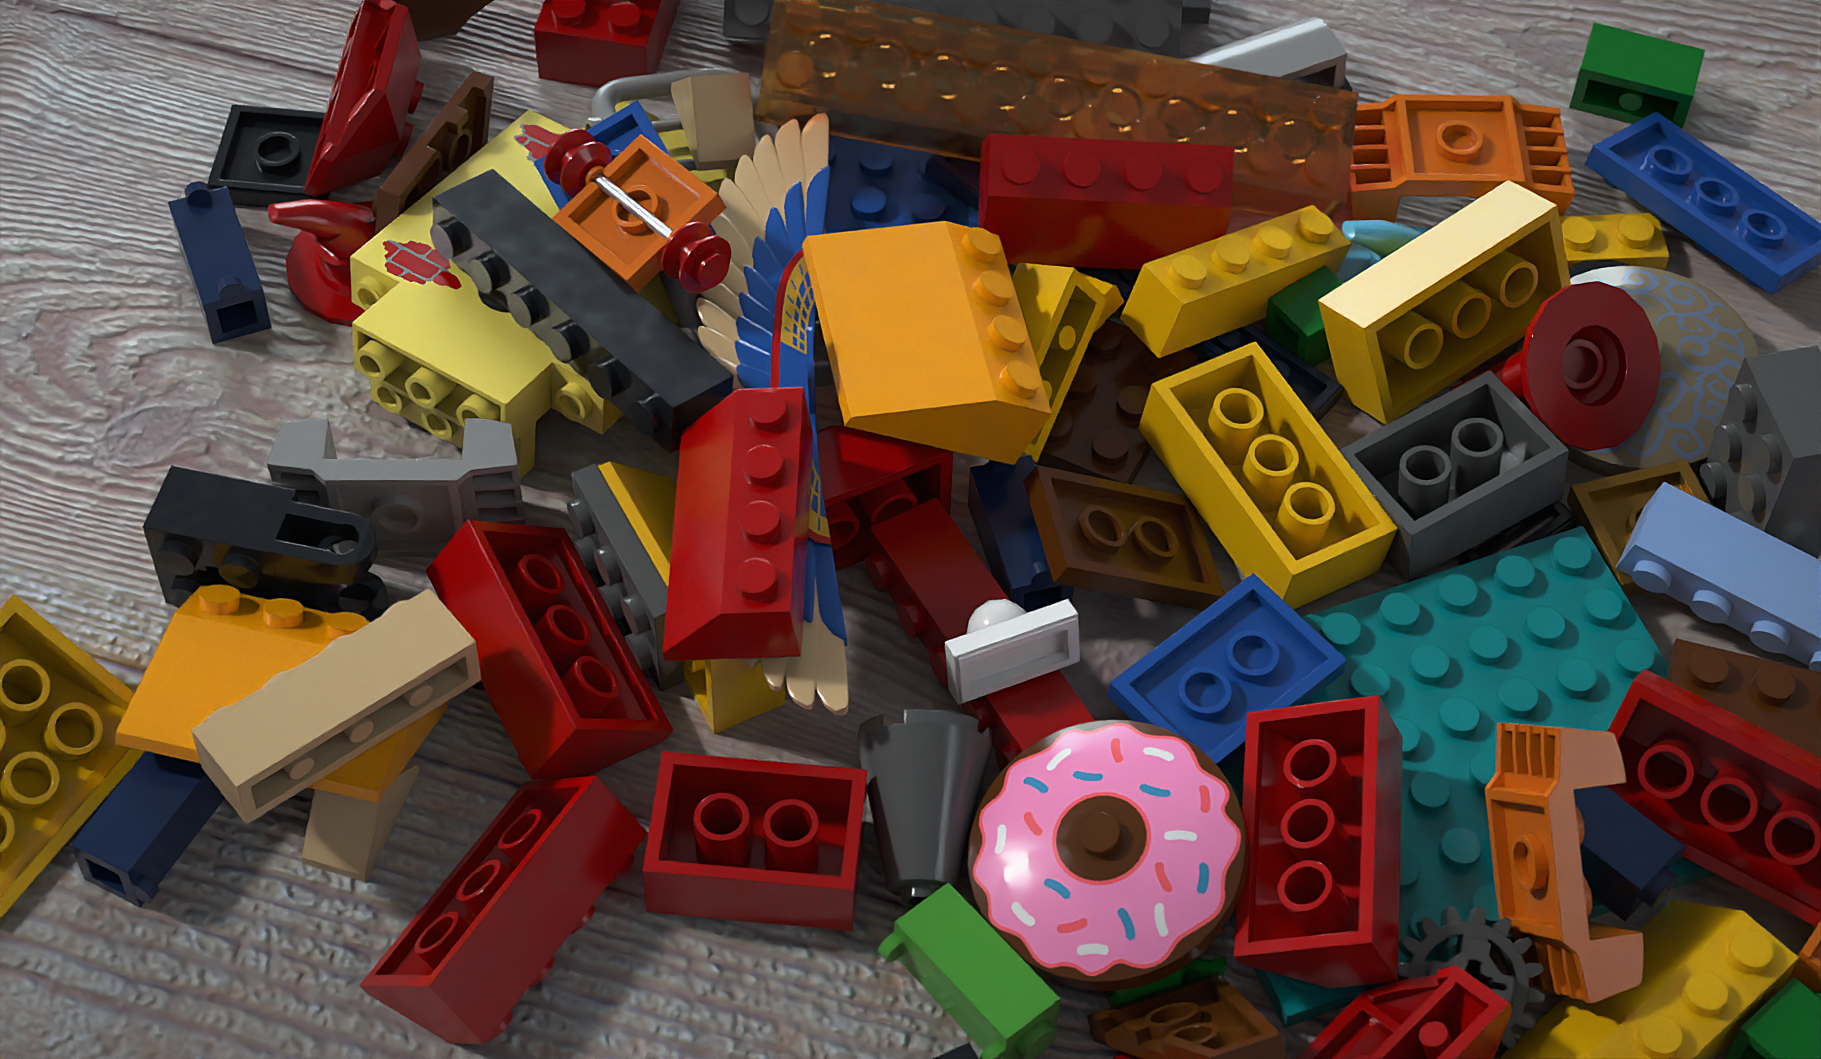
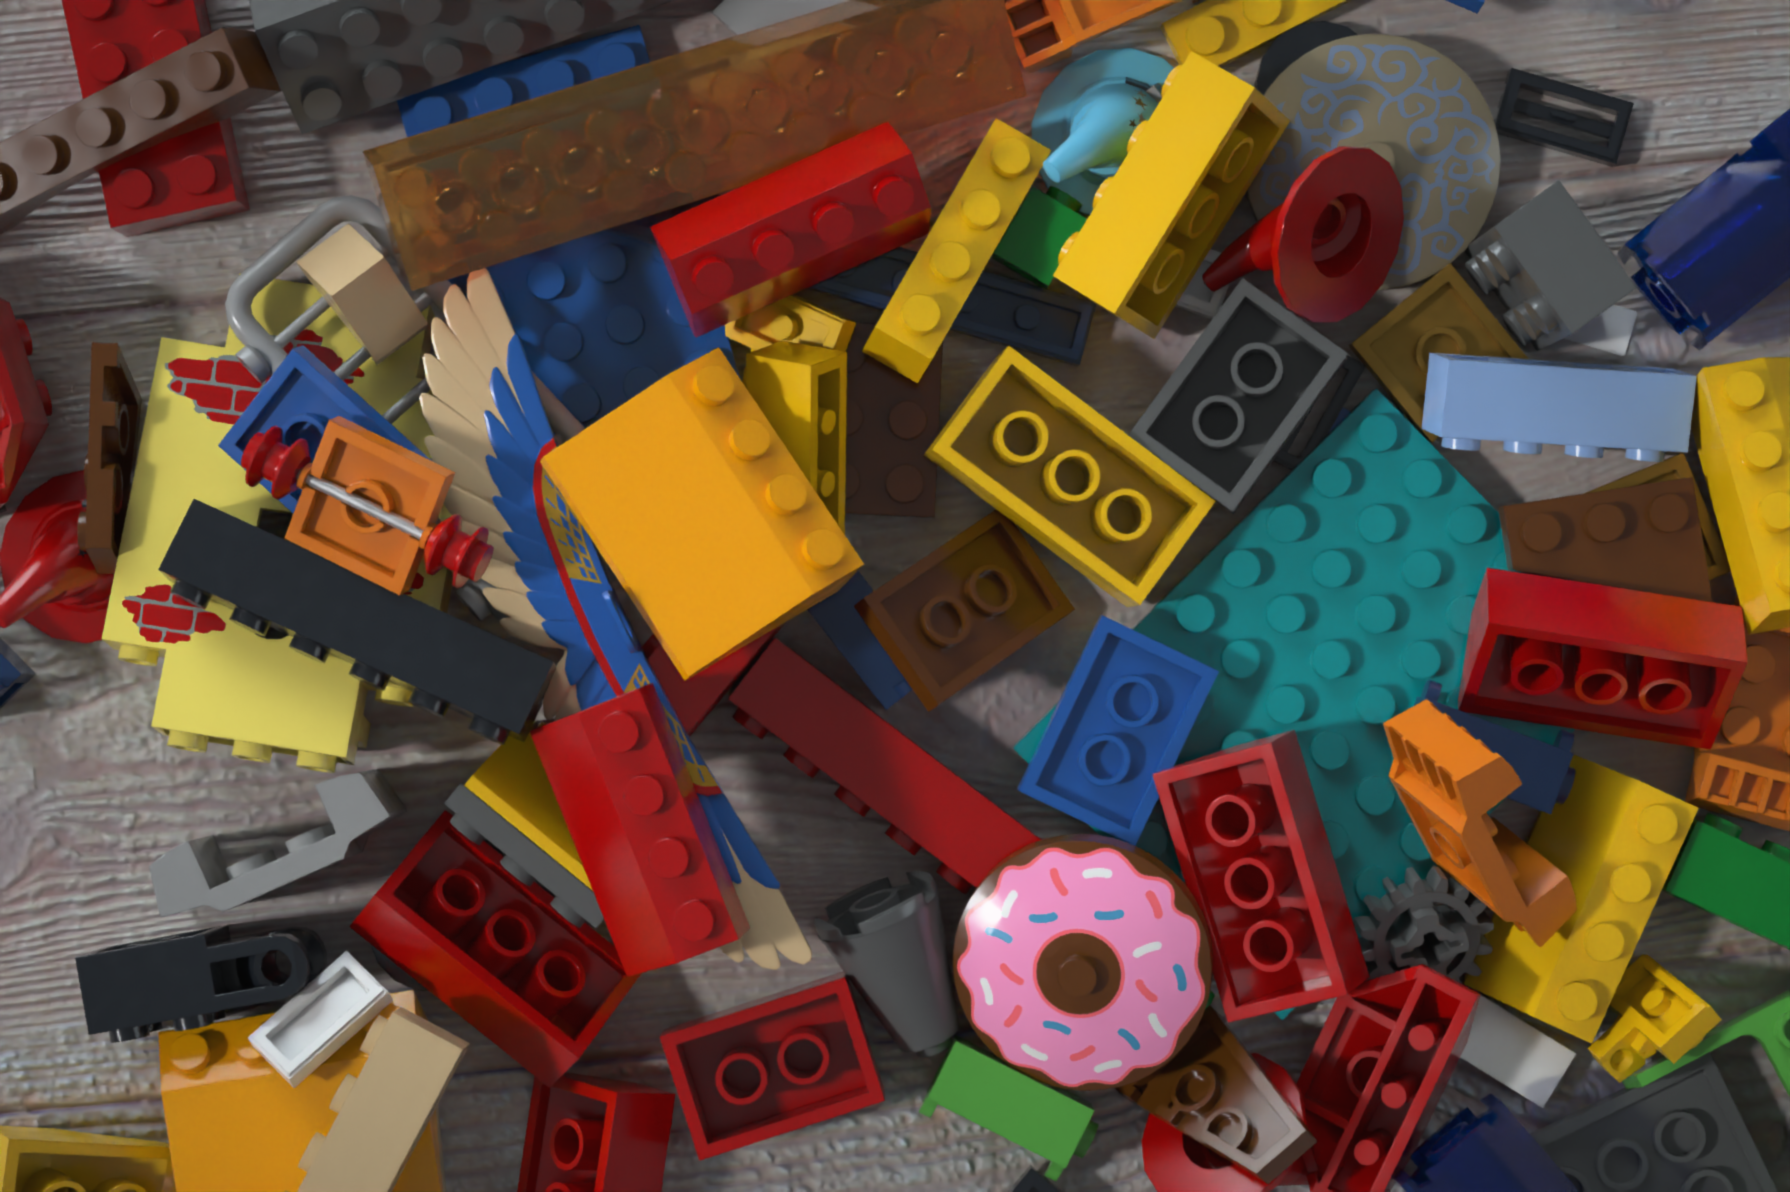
camera: 20 degrees left, 35 degrees up
white tile [945,599,1080,704] -> none
none -> white tile [248,950,393,1088]

